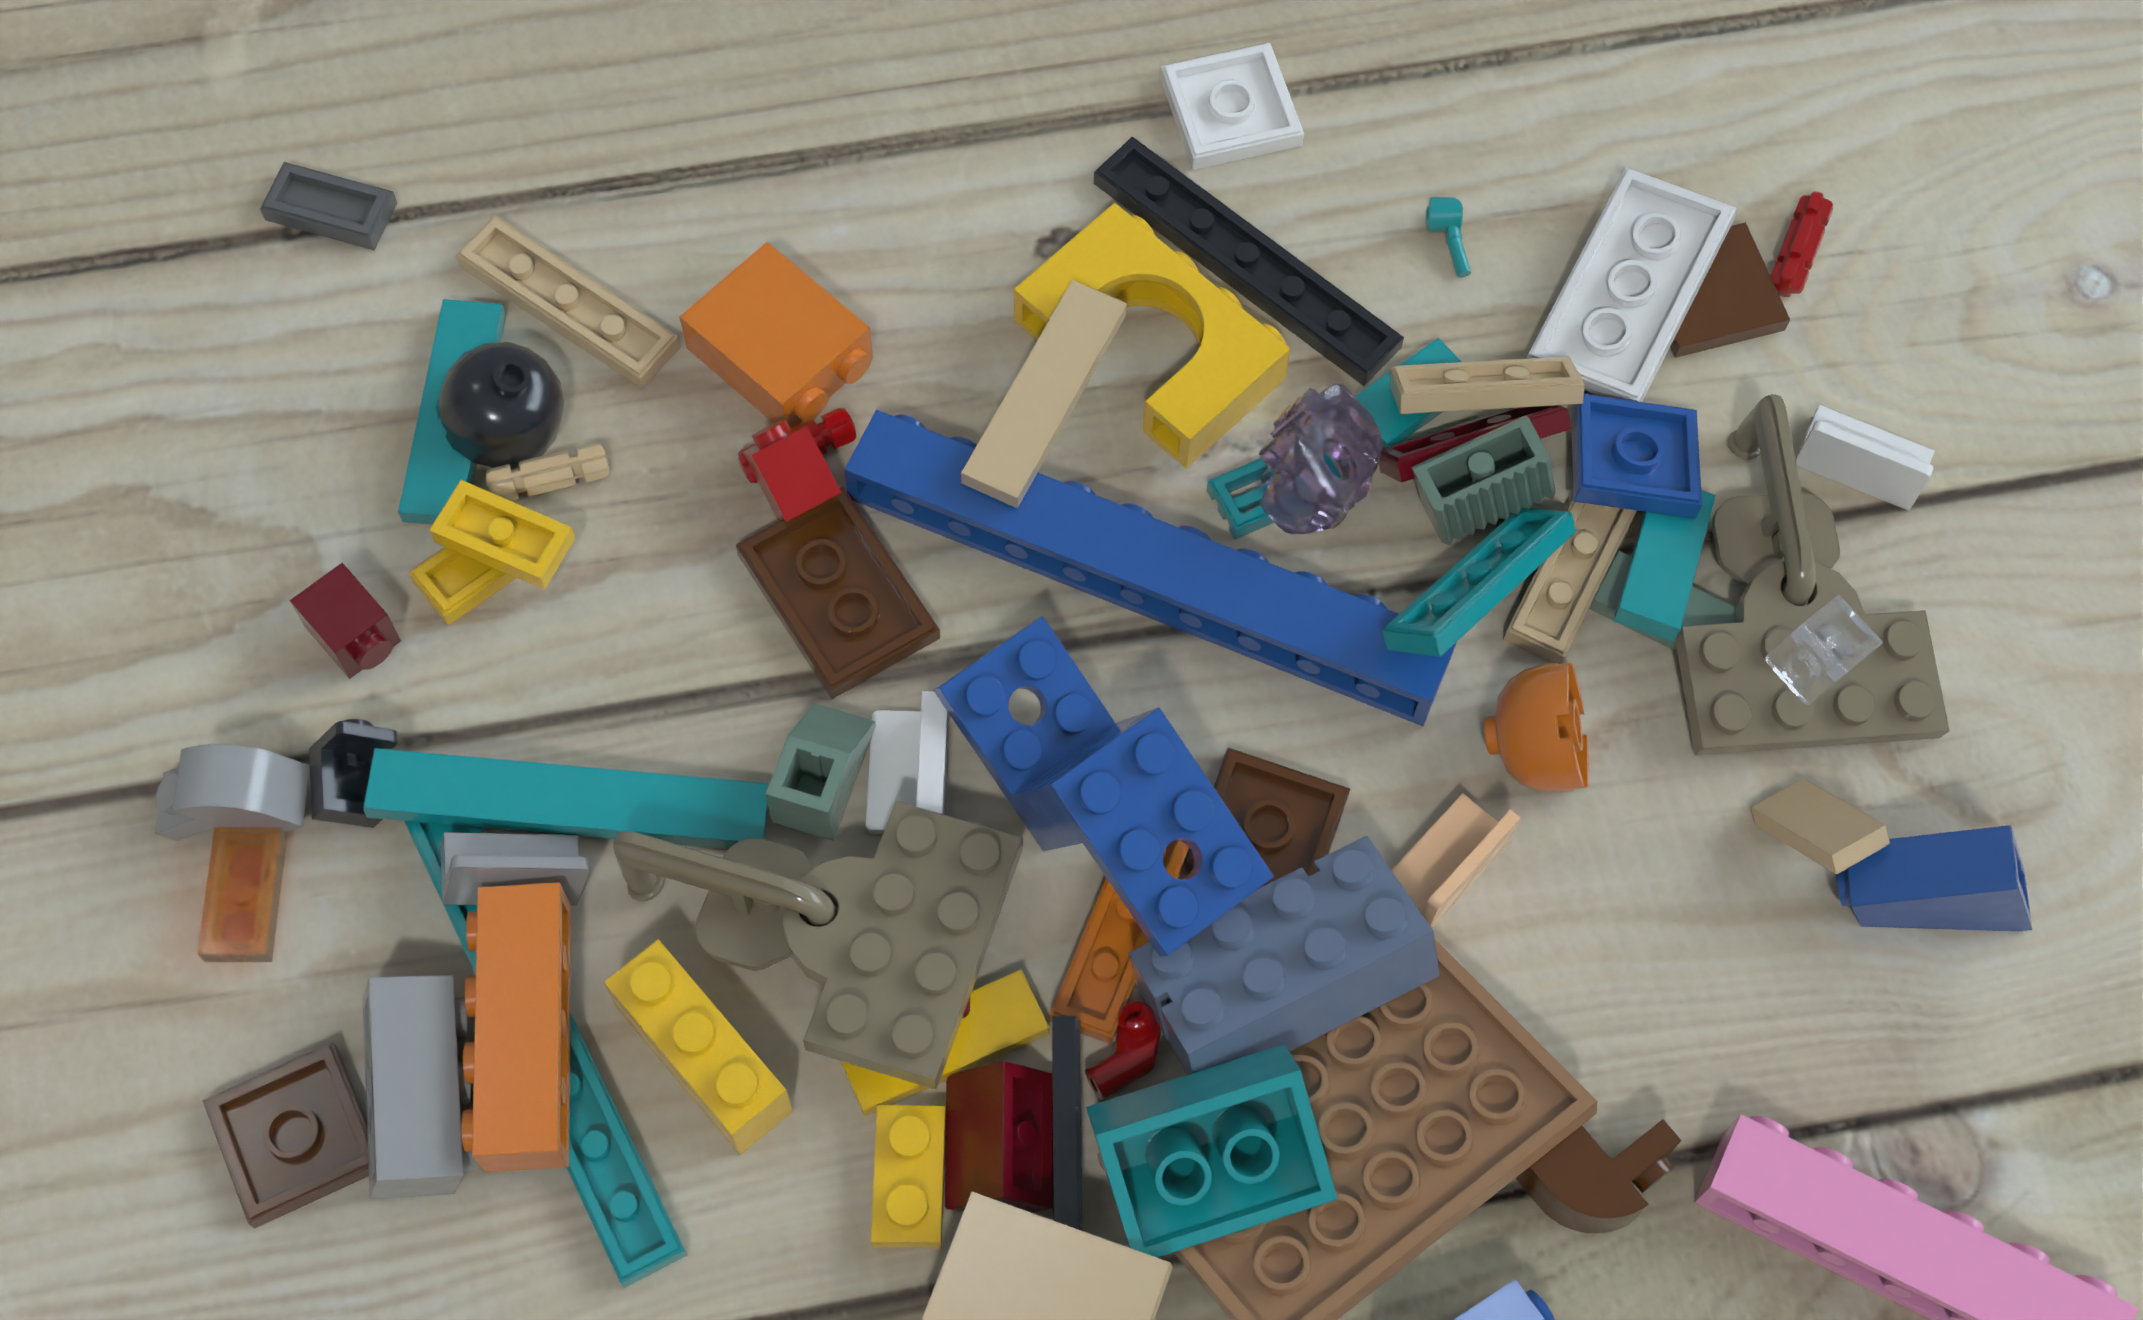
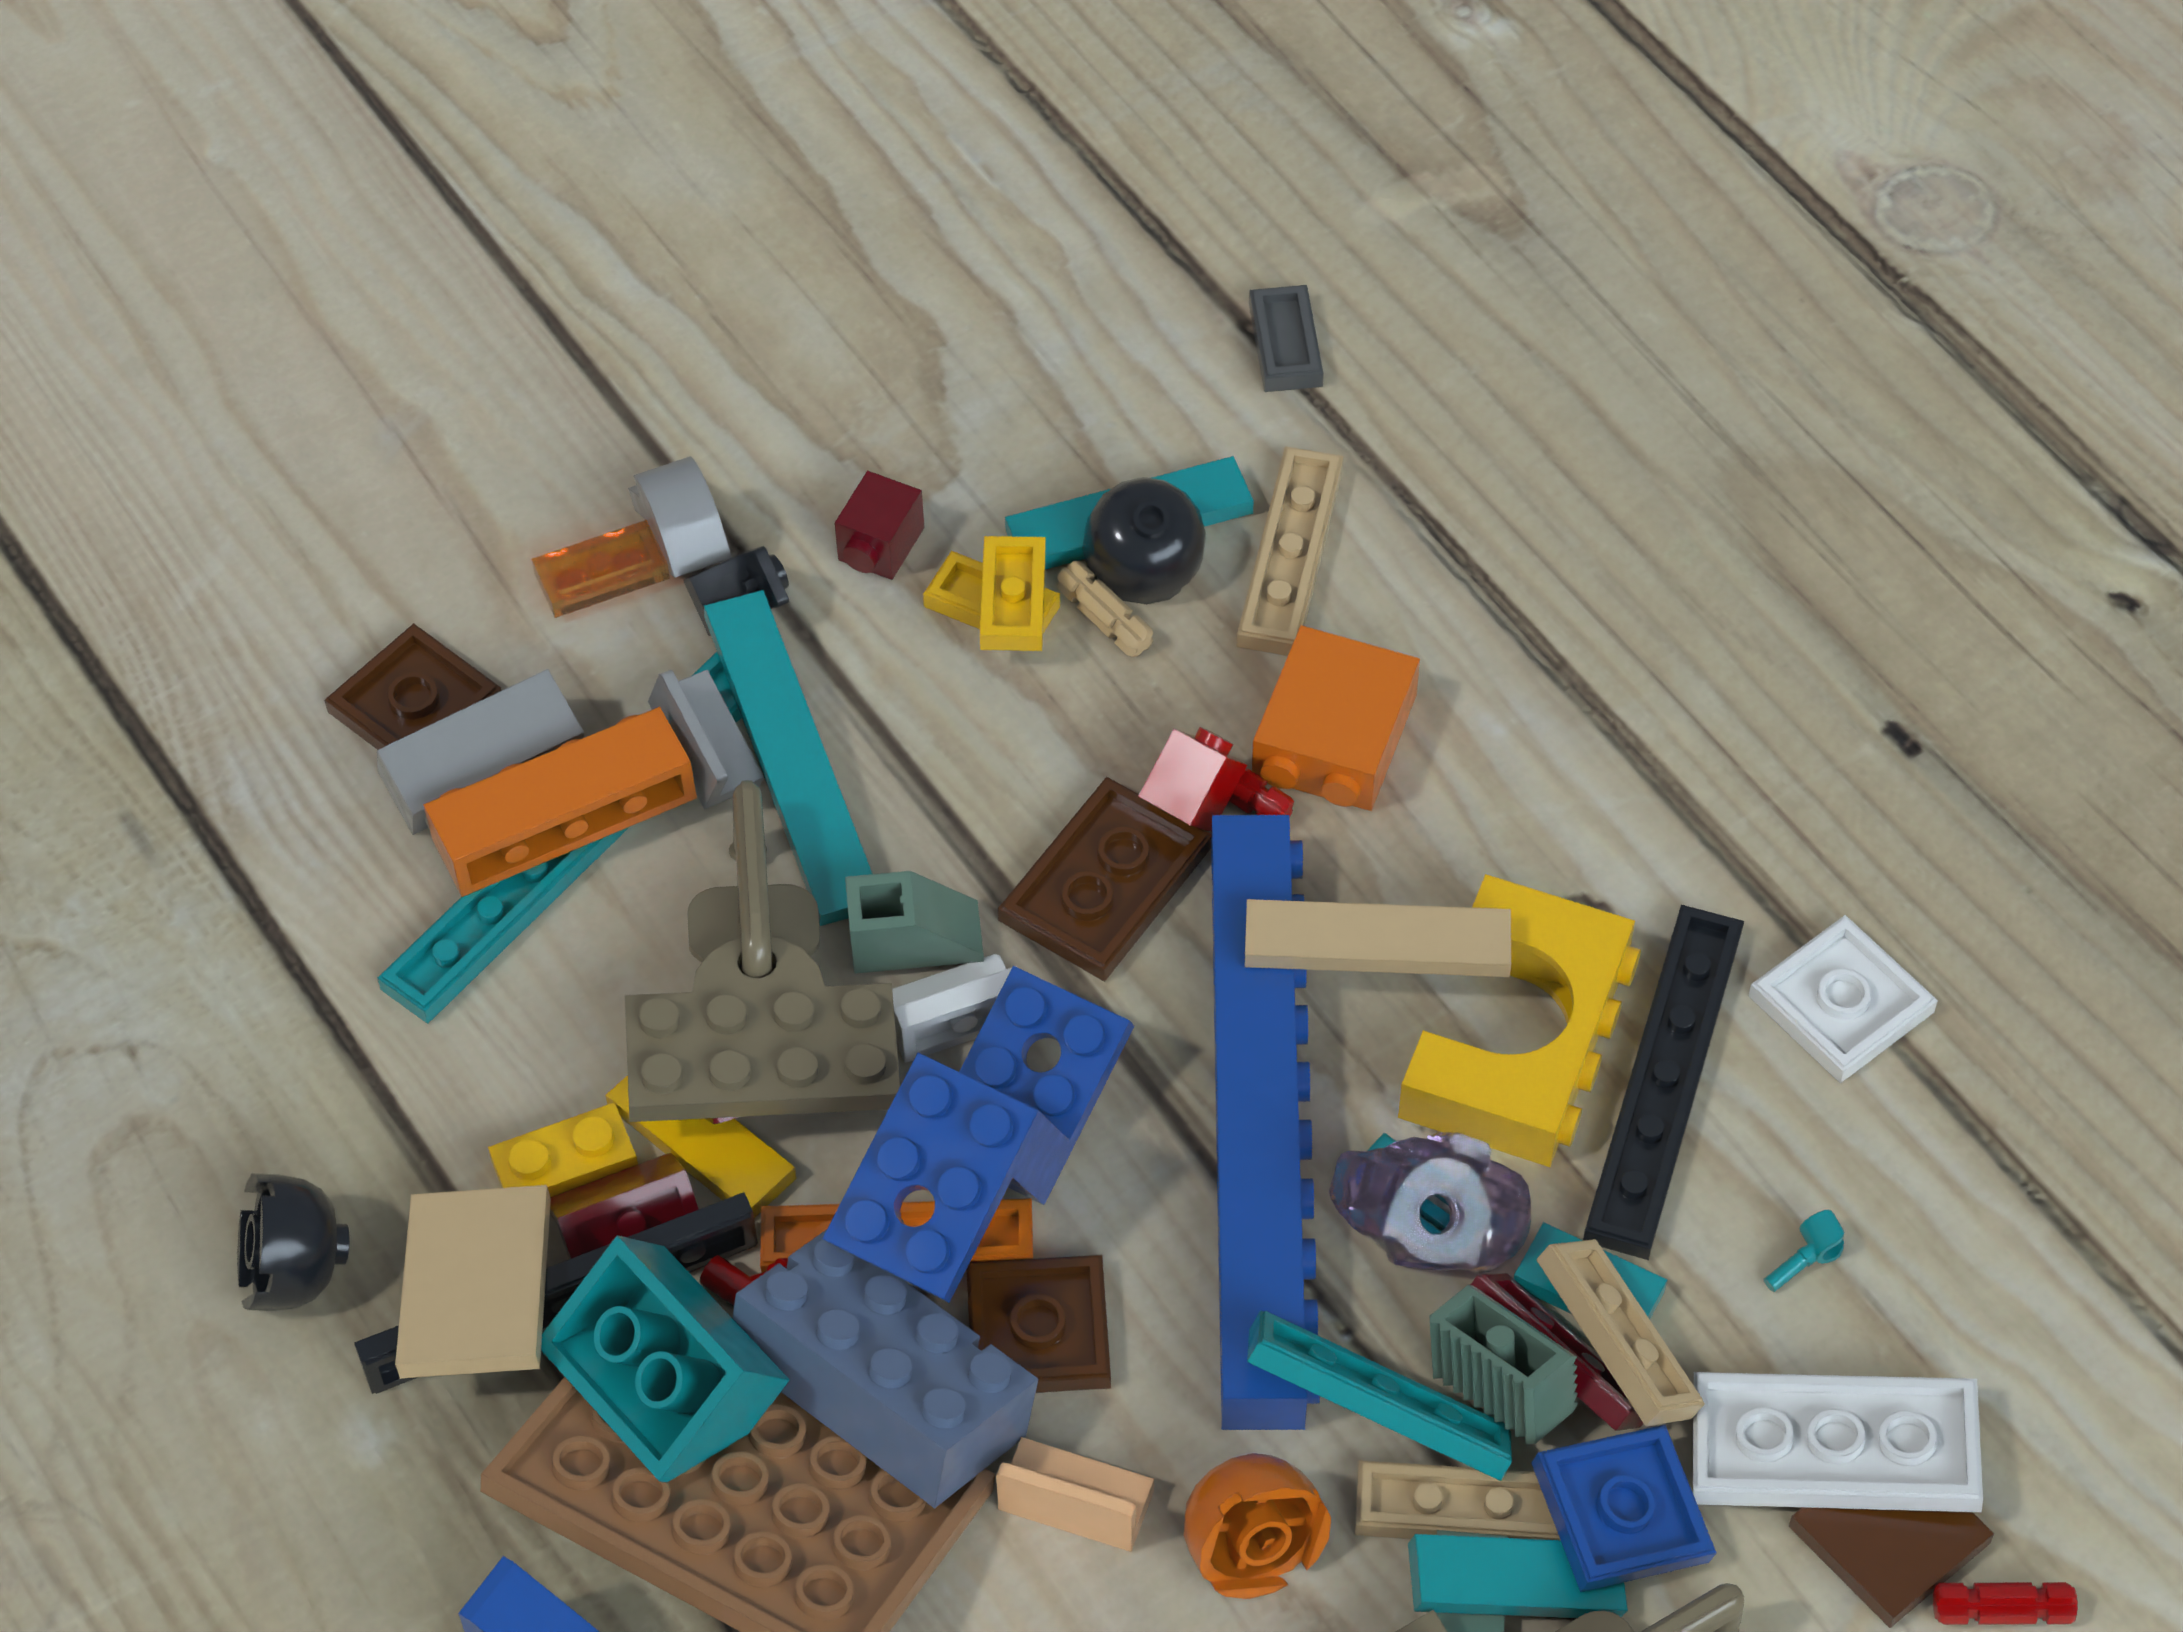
camera: 70 degrees right, 10 degrees down
yellow brick [604,939,793,1155] -> none

